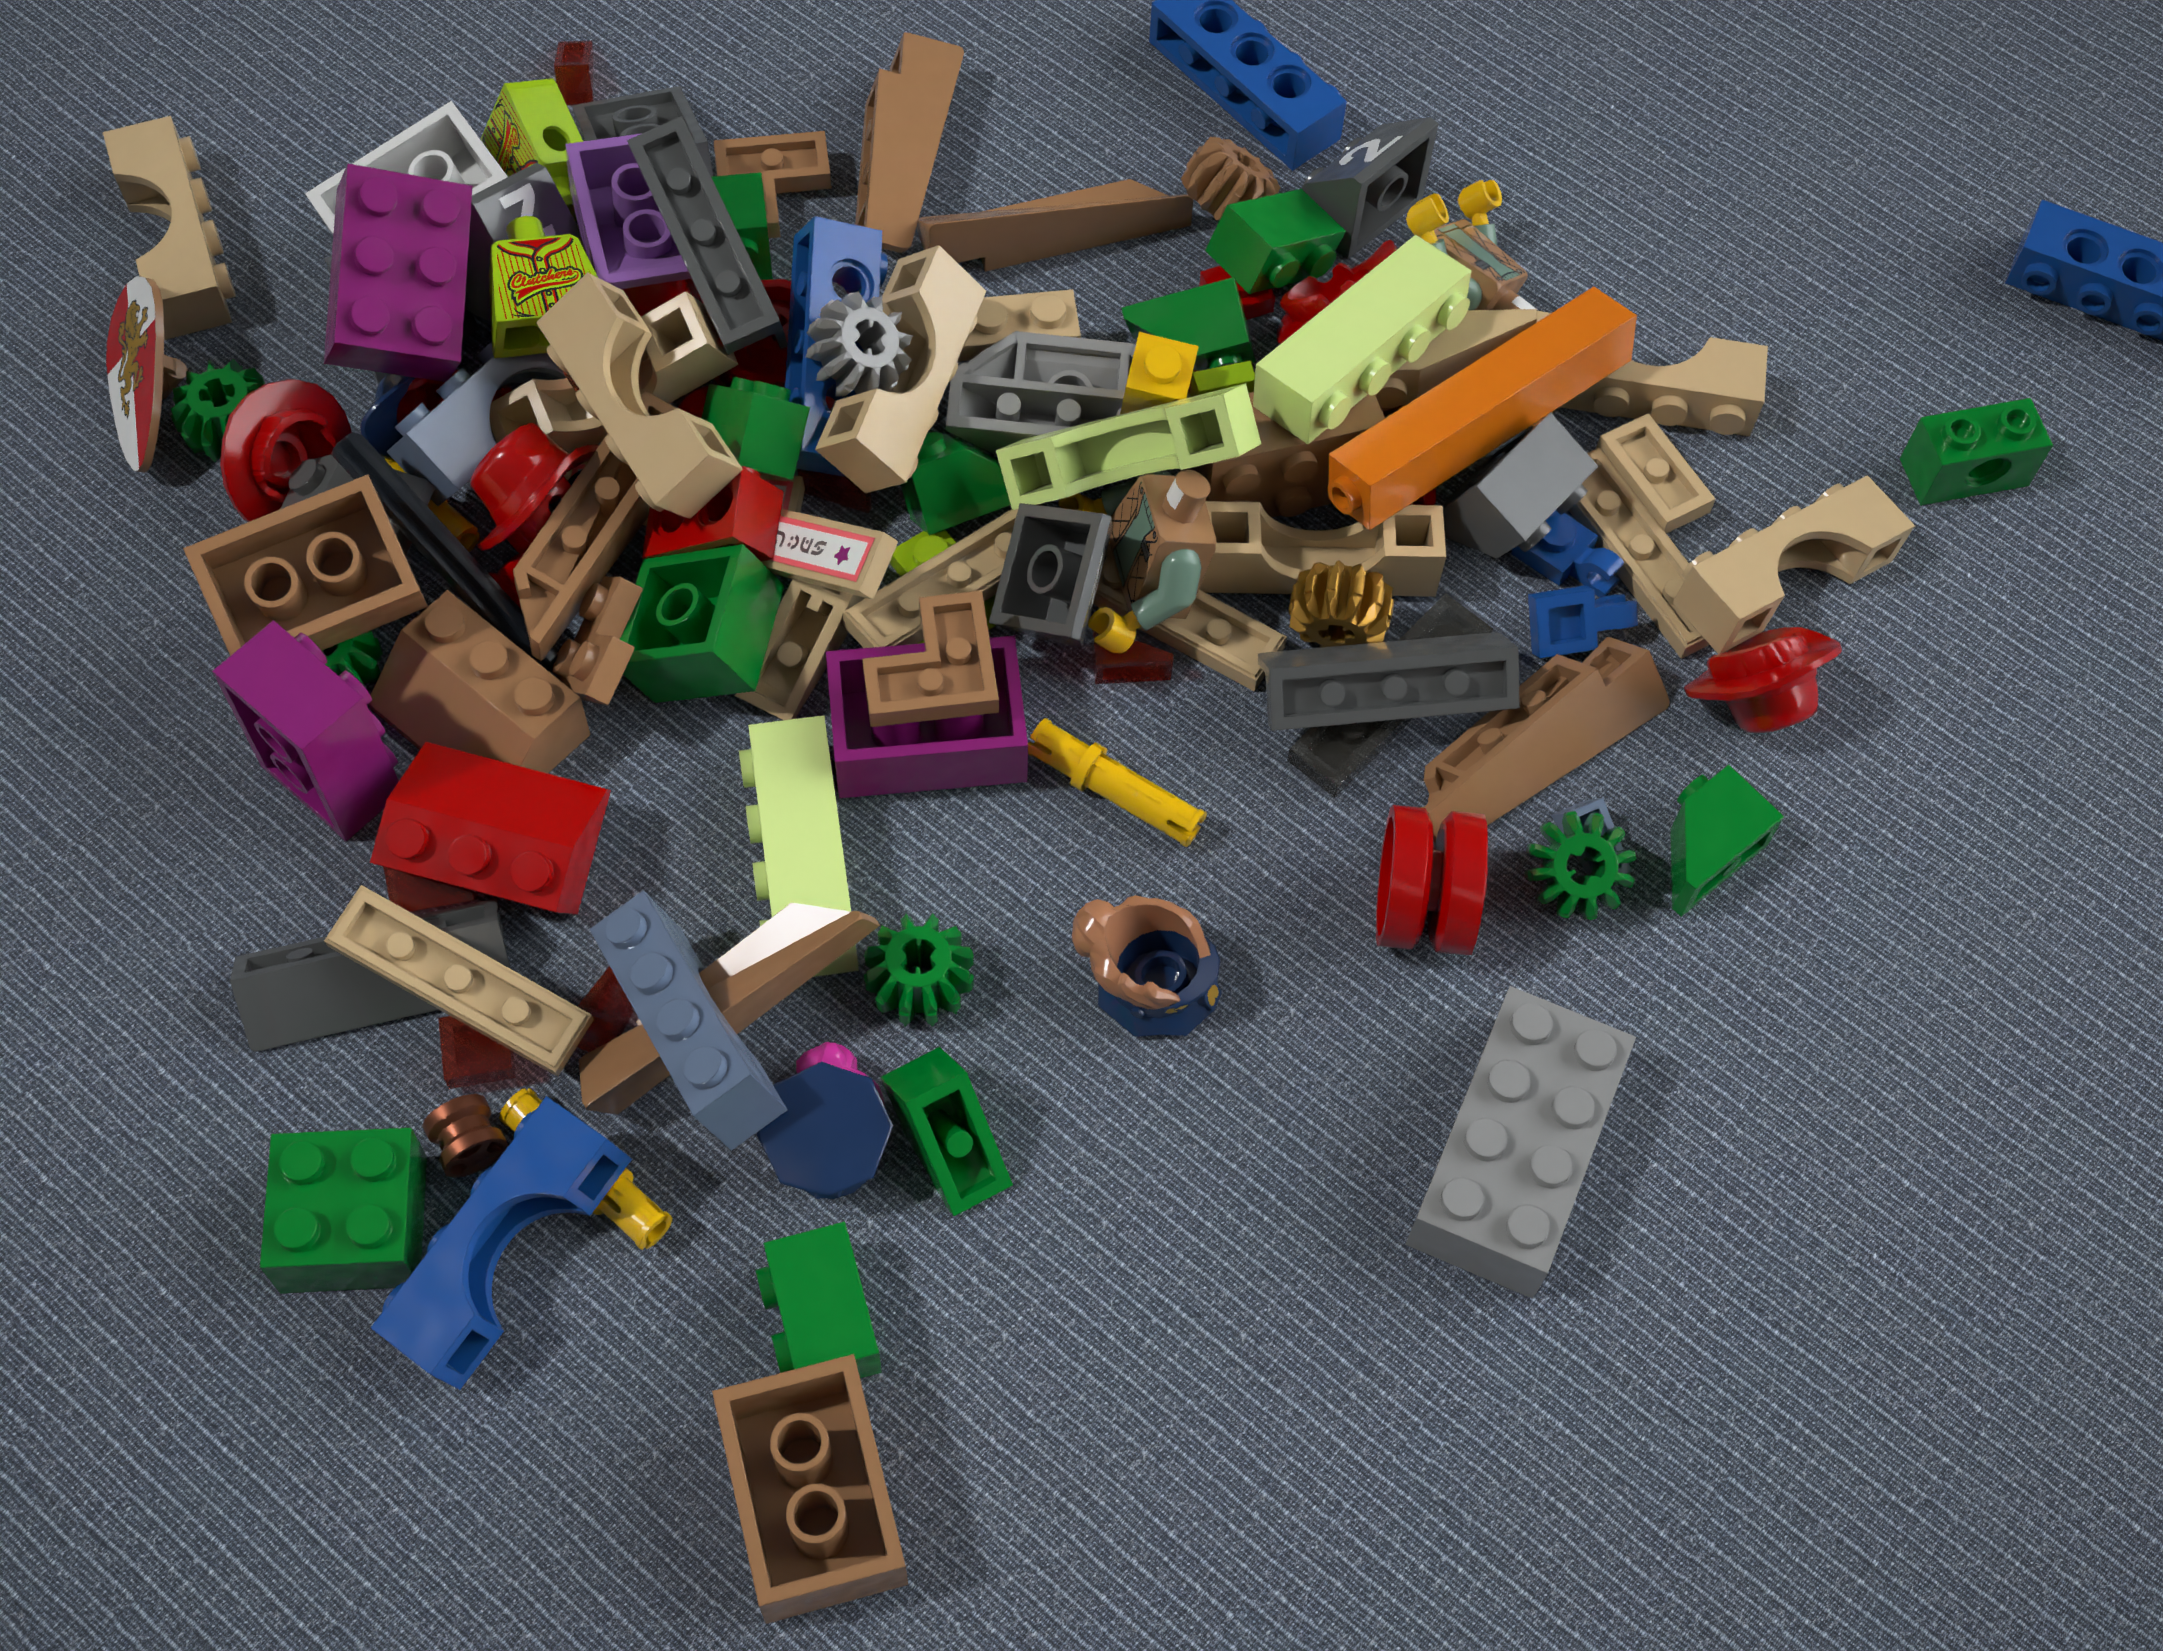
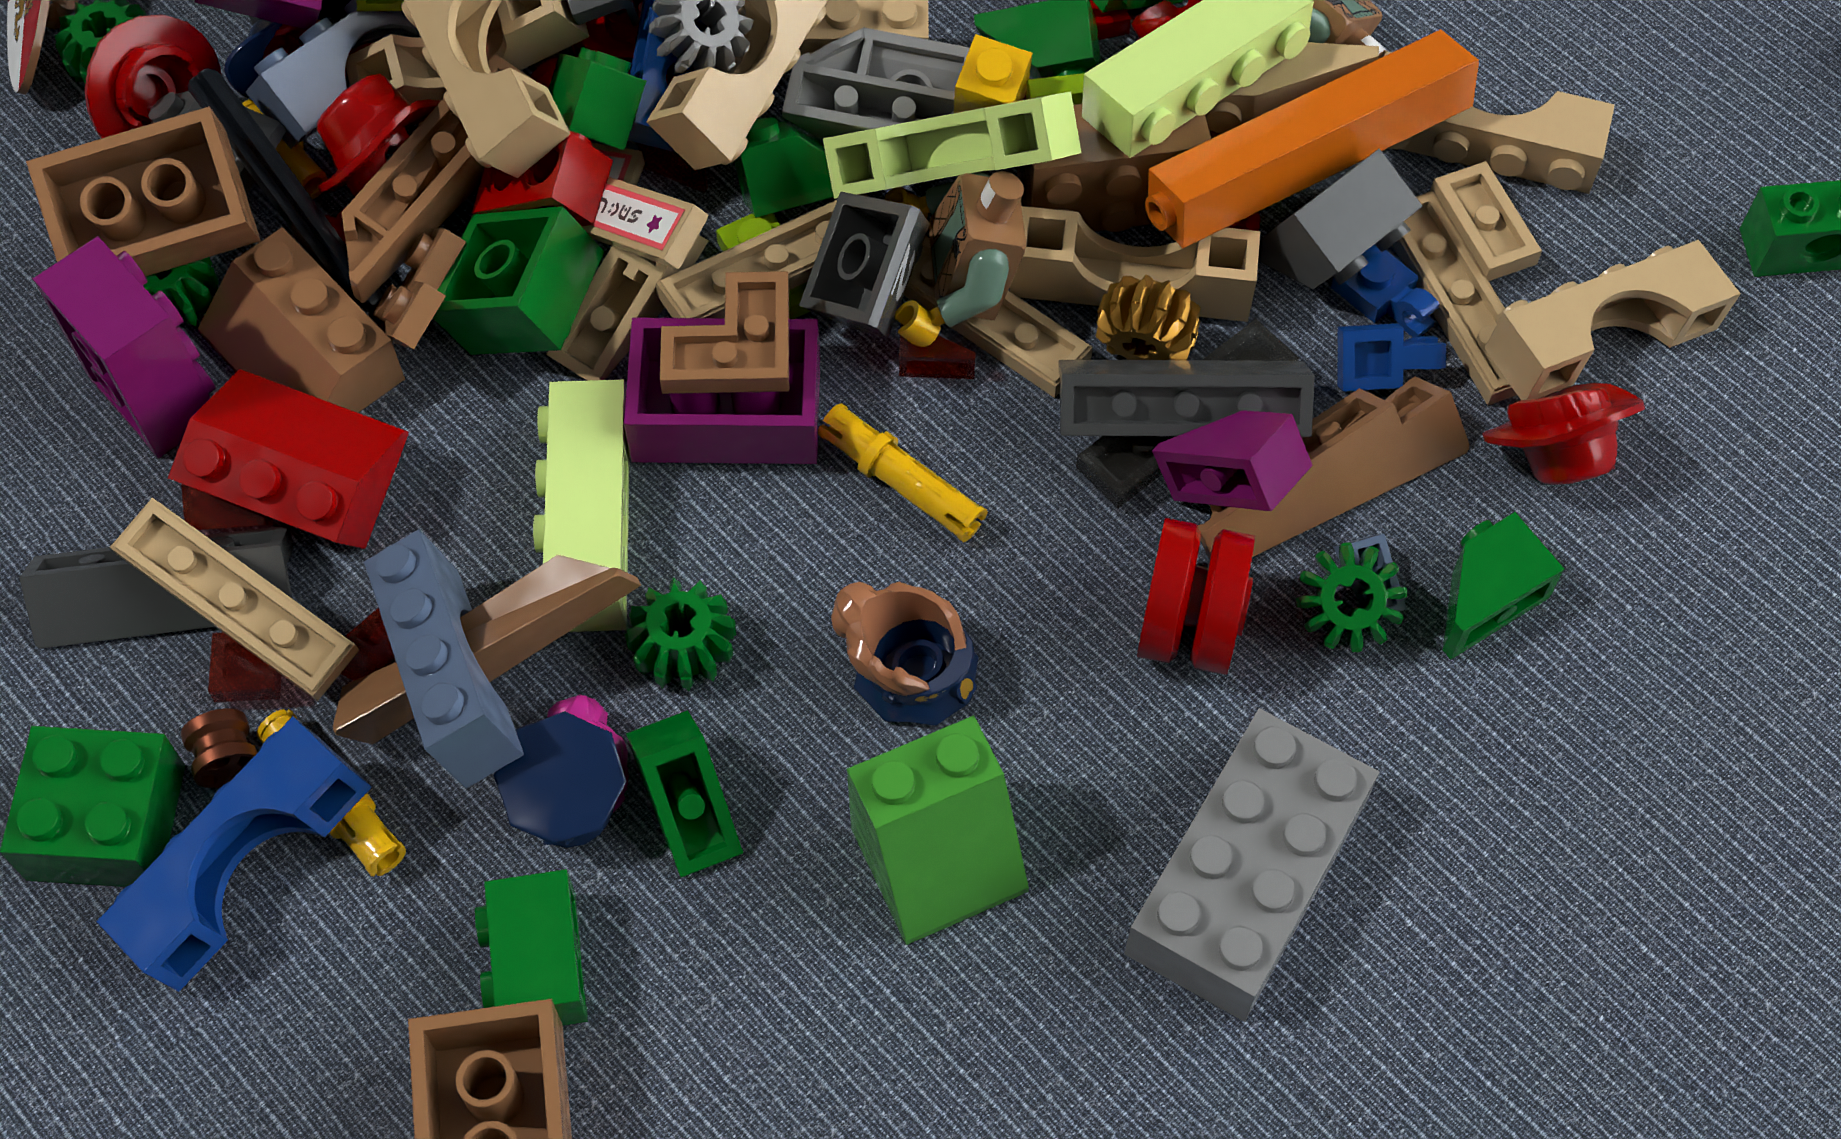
camera: 10 degrees right, 0 degrees up
none -> bright green slope [847,715,1029,945]
none -> magenta slope [1152,410,1313,512]

